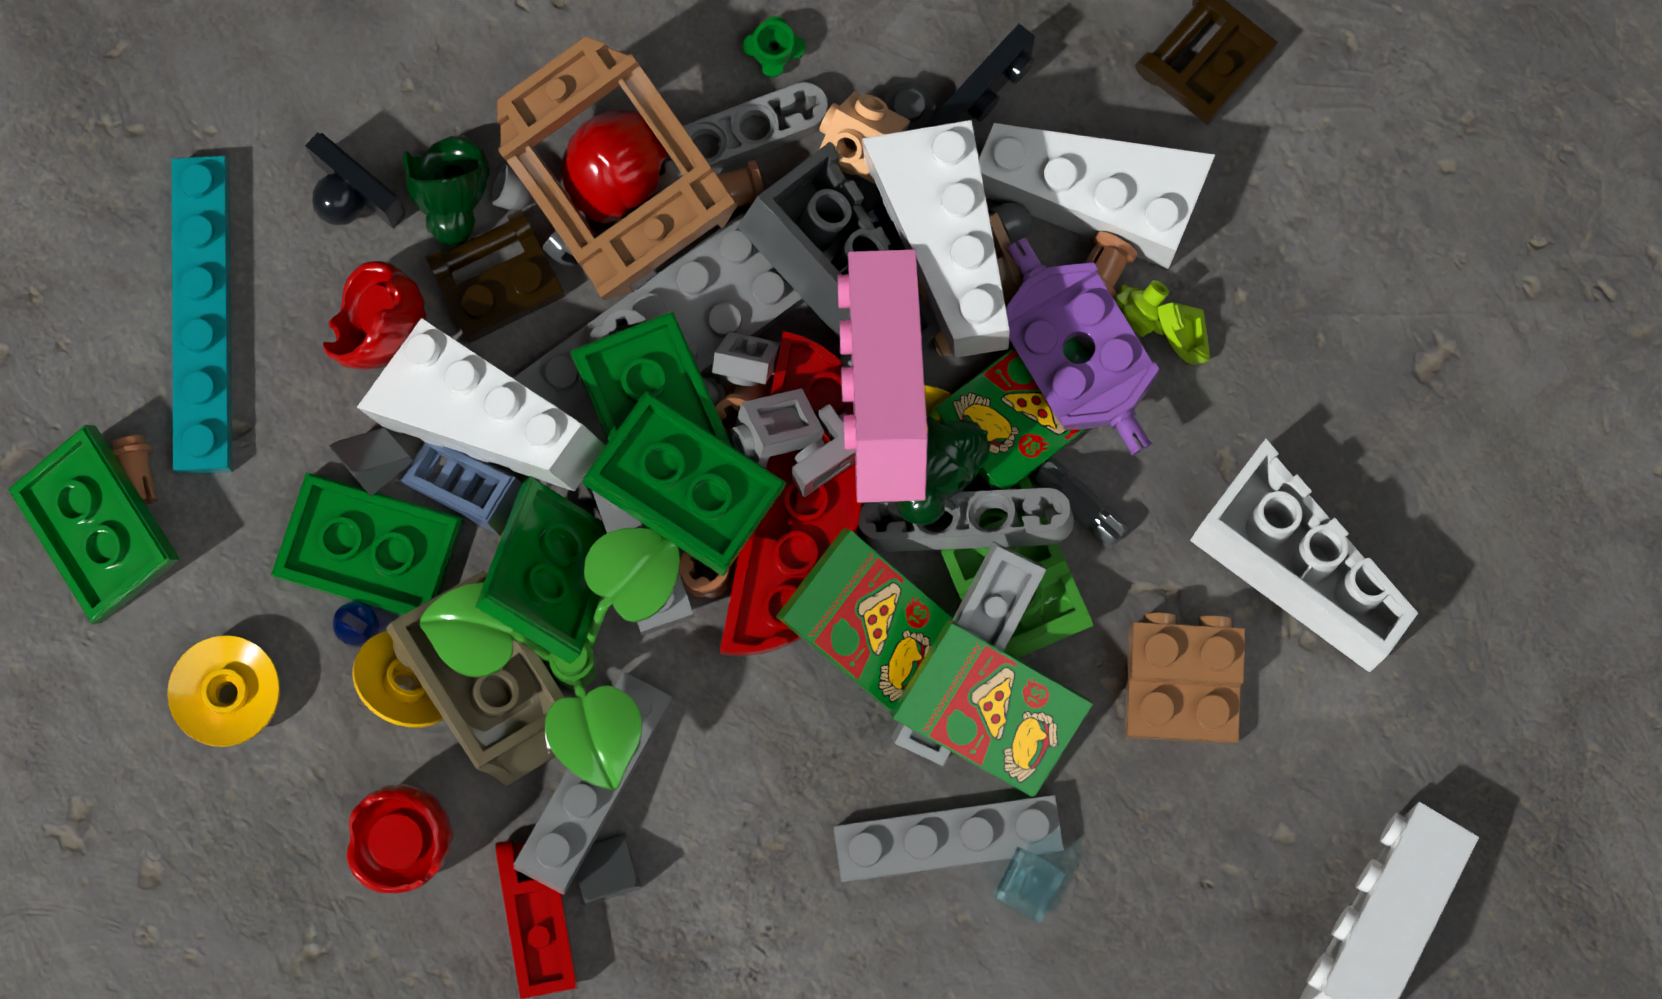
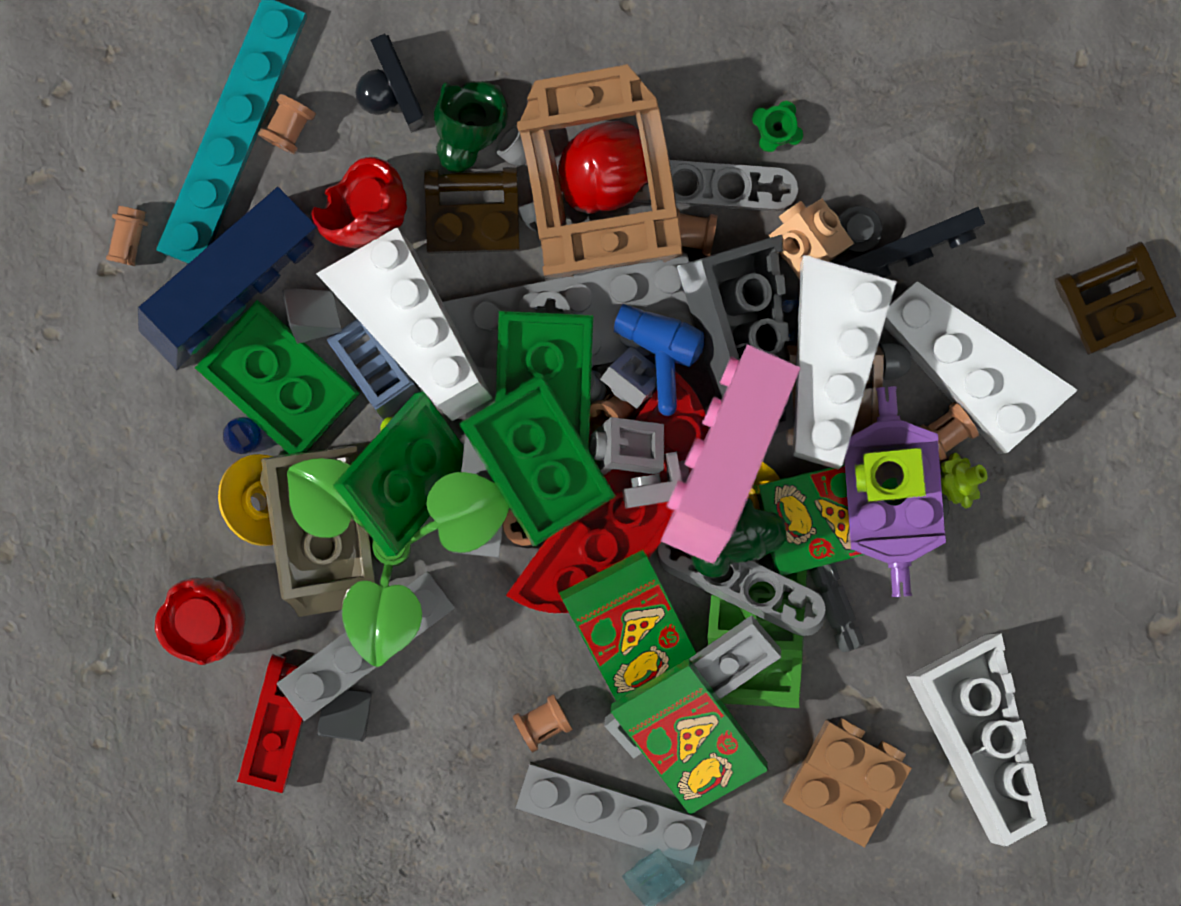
camera: 25 degrees right, 10 degrees up
green tile [8,425,180,624] -> none
yellow dish [167,635,280,747] -> none
lime tile [1157,302,1210,366] -> none
none -> dark blue wedge [138,186,317,370]
none -> nougat bush [258,94,316,155]
none -> nougat bush [513,694,573,753]
none -> blue piece [613,304,704,416]
none -> lime brick [855,448,926,502]

